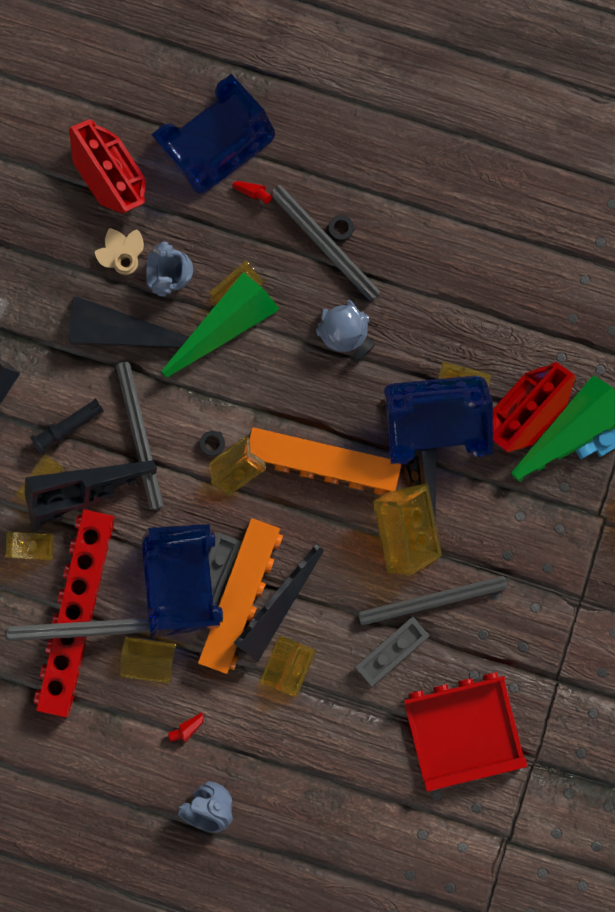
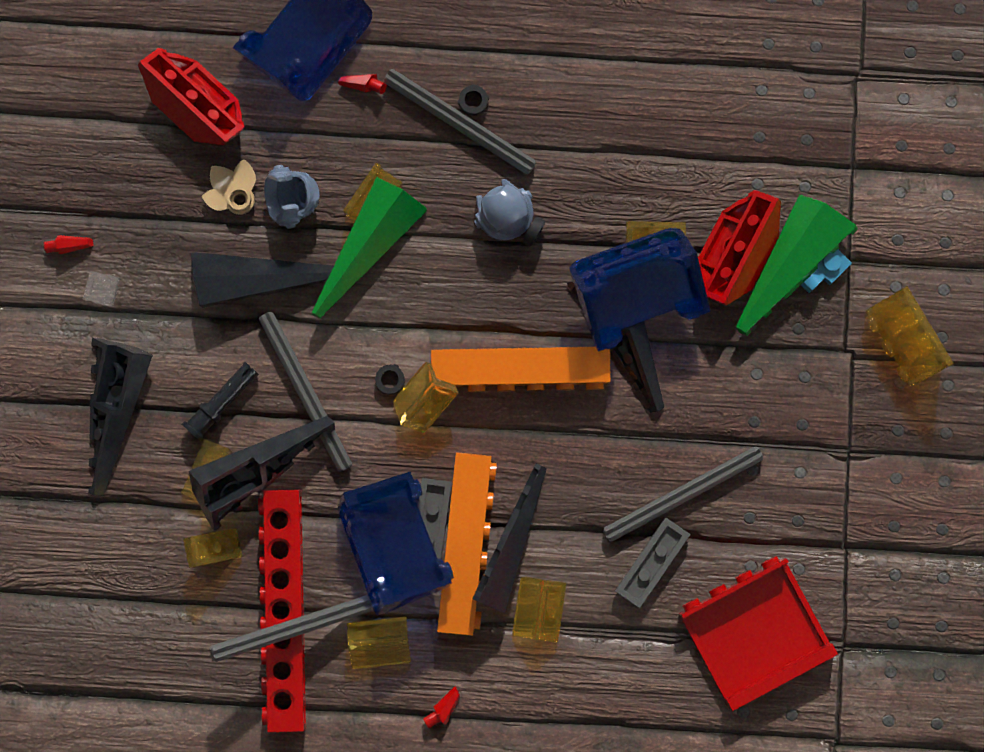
camera: 15 degrees left, 0 degrees up
clear yellow slope [373,484,442,575] -> none

